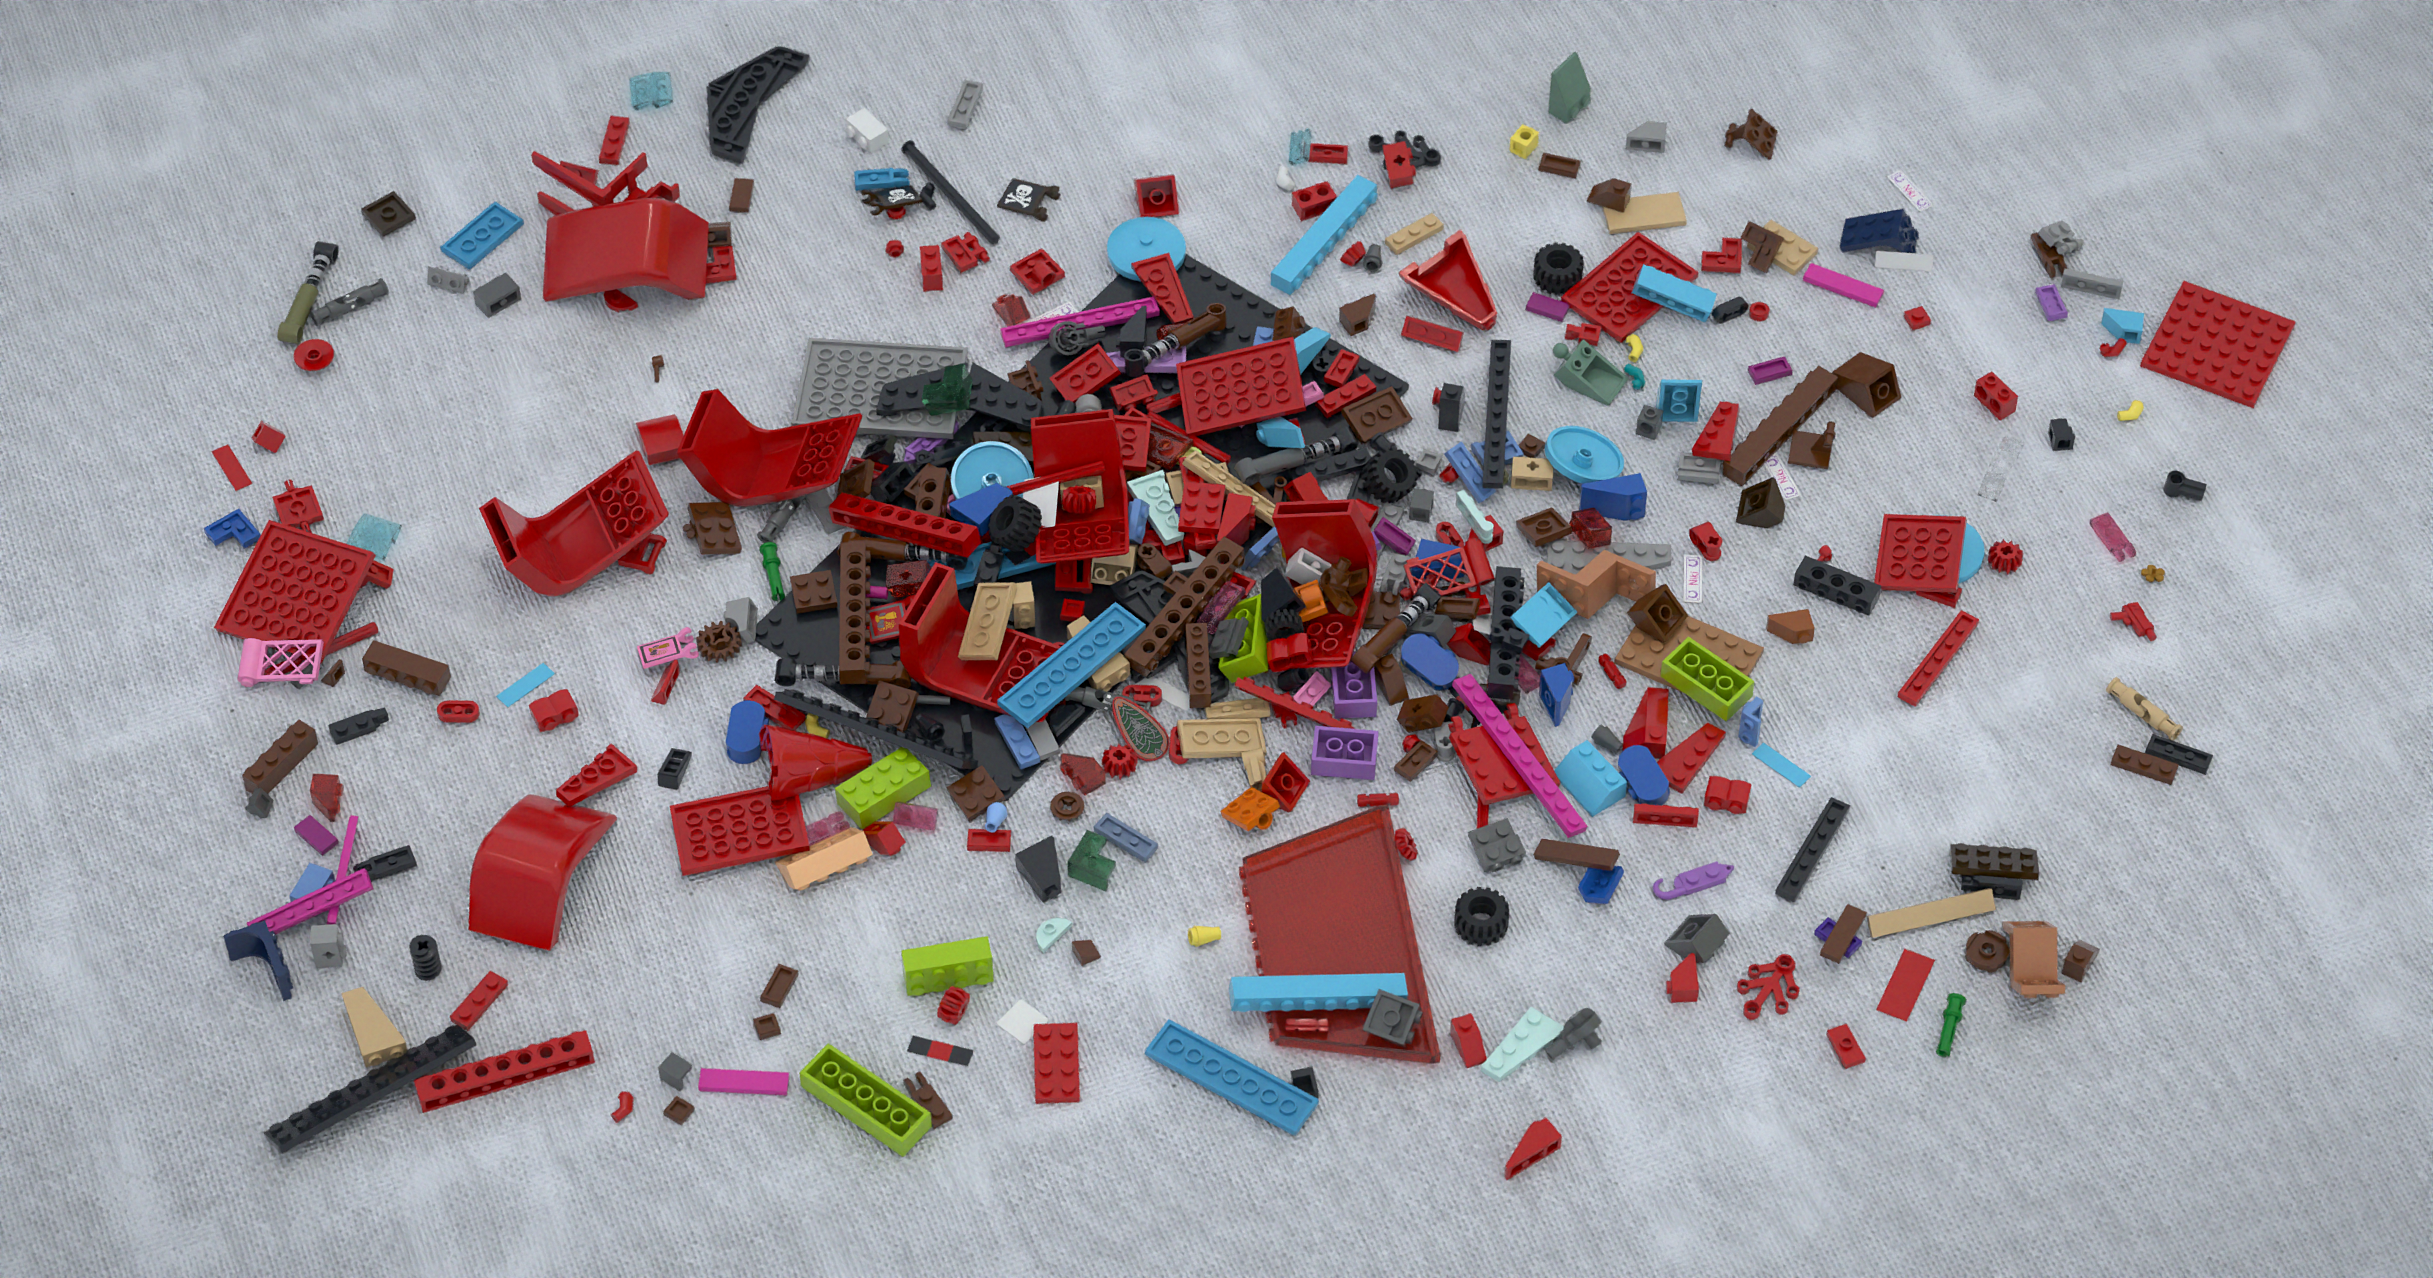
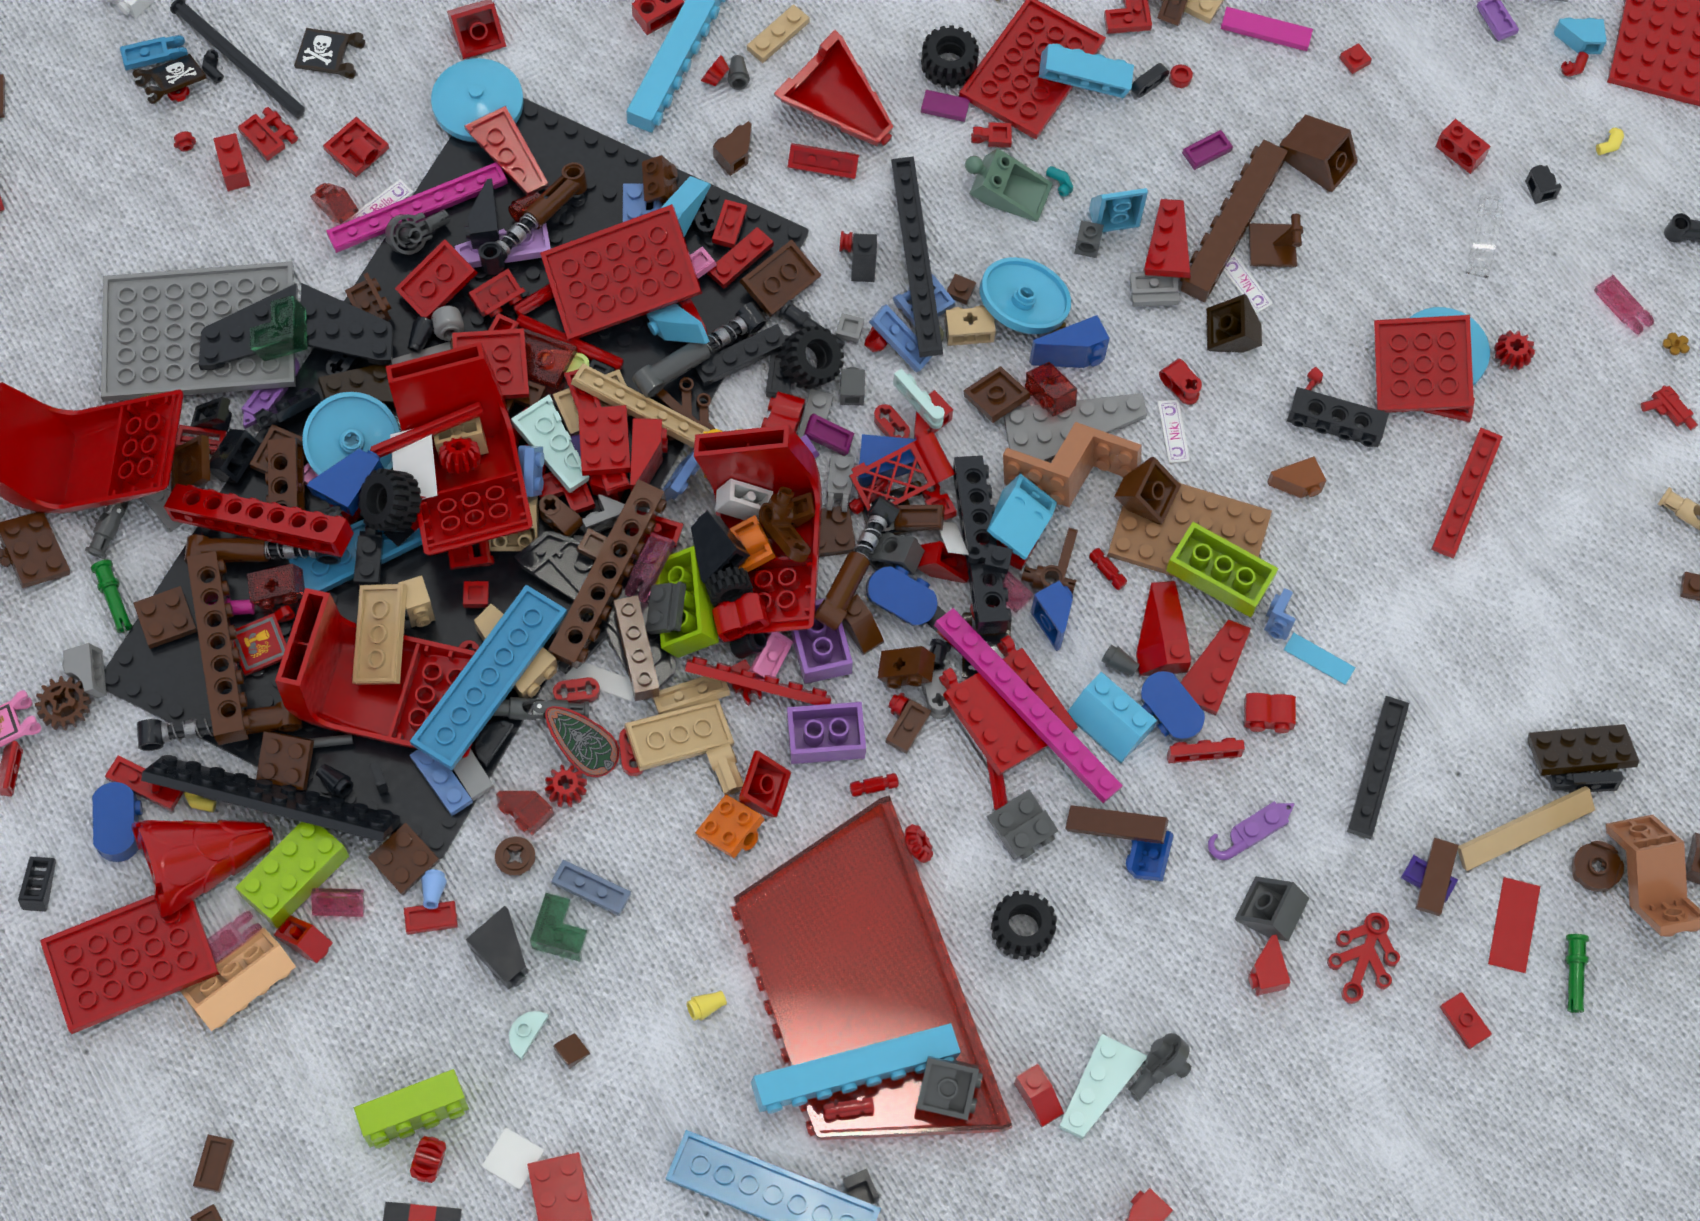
camera: 15 degrees left, 15 degrees up
red brick [1283,472,1328,502] -> none
light yellow arm [1626,334,1644,362] -> none

